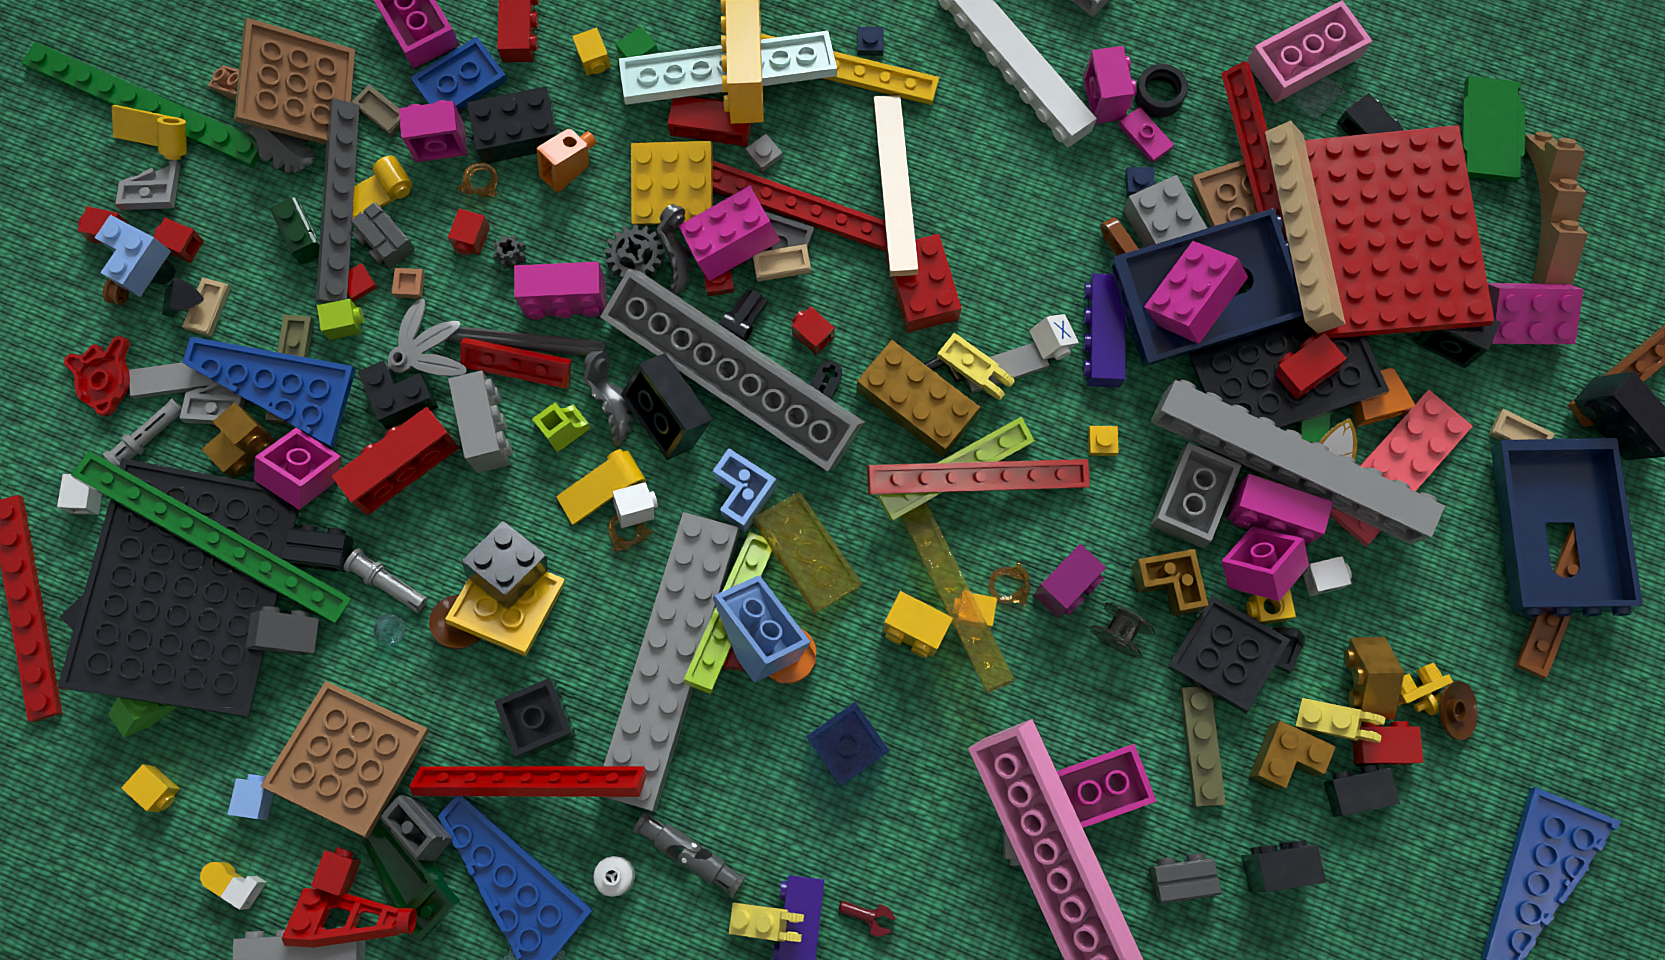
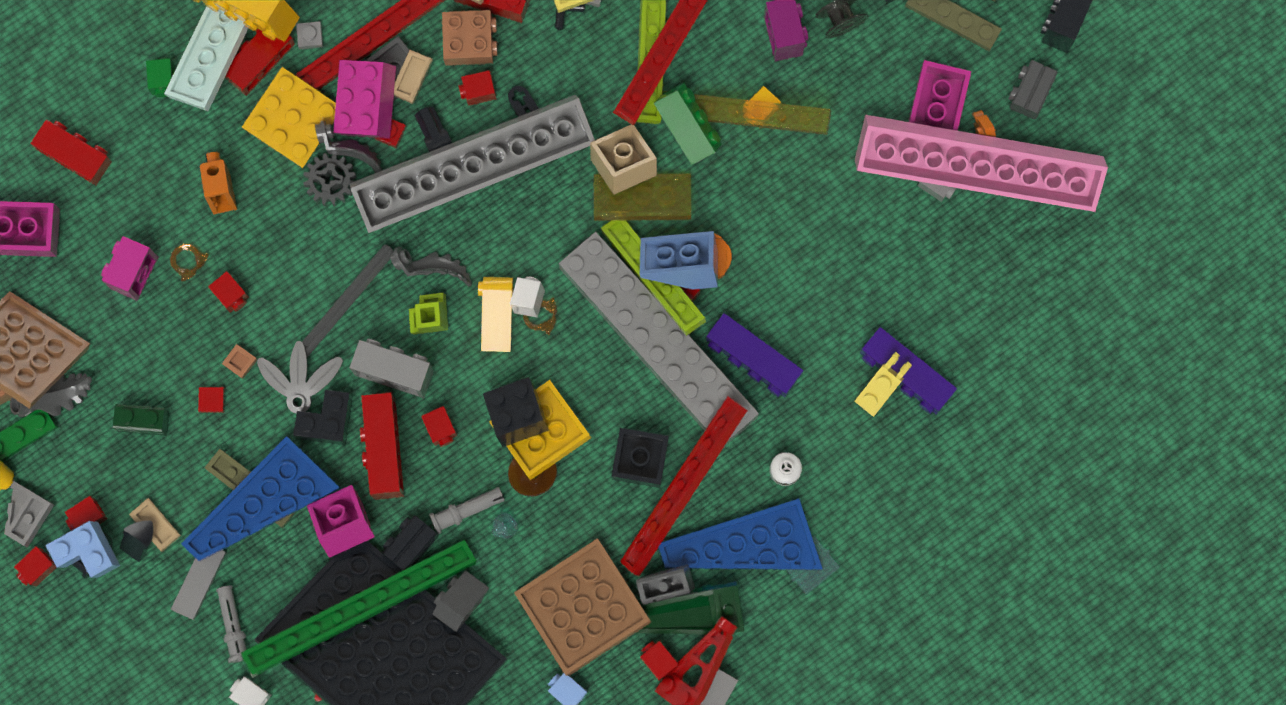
camera: 55 degrees left, 5 degrees up
red tile [64,336,130,417] -> none
dark orange bush [103,279,129,305] -> none
light grey wing [180,382,245,425] -> none
pearl gold brick [202,402,276,479] -> none
dark grey plate [316,98,360,304] -> none
lime brick [317,299,364,340] -> none
dark grey brick [350,202,415,268] -> none
dark tan tile [351,85,401,138] -> none
yellow door [352,155,412,219] -> none
blue plate [410,37,507,110] -> none
red plate [460,338,572,389] -> none
black brick [467,86,558,165] -> none
dark grey gear [492,235,527,269] -> none
dark pink brick [514,262,607,320] -> none
yellow brick [572,28,611,76] -> none
black brick [621,353,713,460] -> none
dark grey piece [632,810,747,898] -> none
light blue brick [713,449,777,533] -> none
clear blue brick [806,702,889,788] -> none
dark red bar [838,901,895,937] -> none
pearl gold brick [856,340,980,458] -> none
yellow brick [882,591,953,658] -> none
clear orange piece [989,562,1031,605] -> none
none -> red brick [421,406,457,447]
none -> nougat brick [442,10,498,65]
none -> tan brick [590,124,657,194]
none -> brick [654,83,722,165]
none -> dark purple brick [706,313,804,397]
none -> orange plate [972,110,996,137]

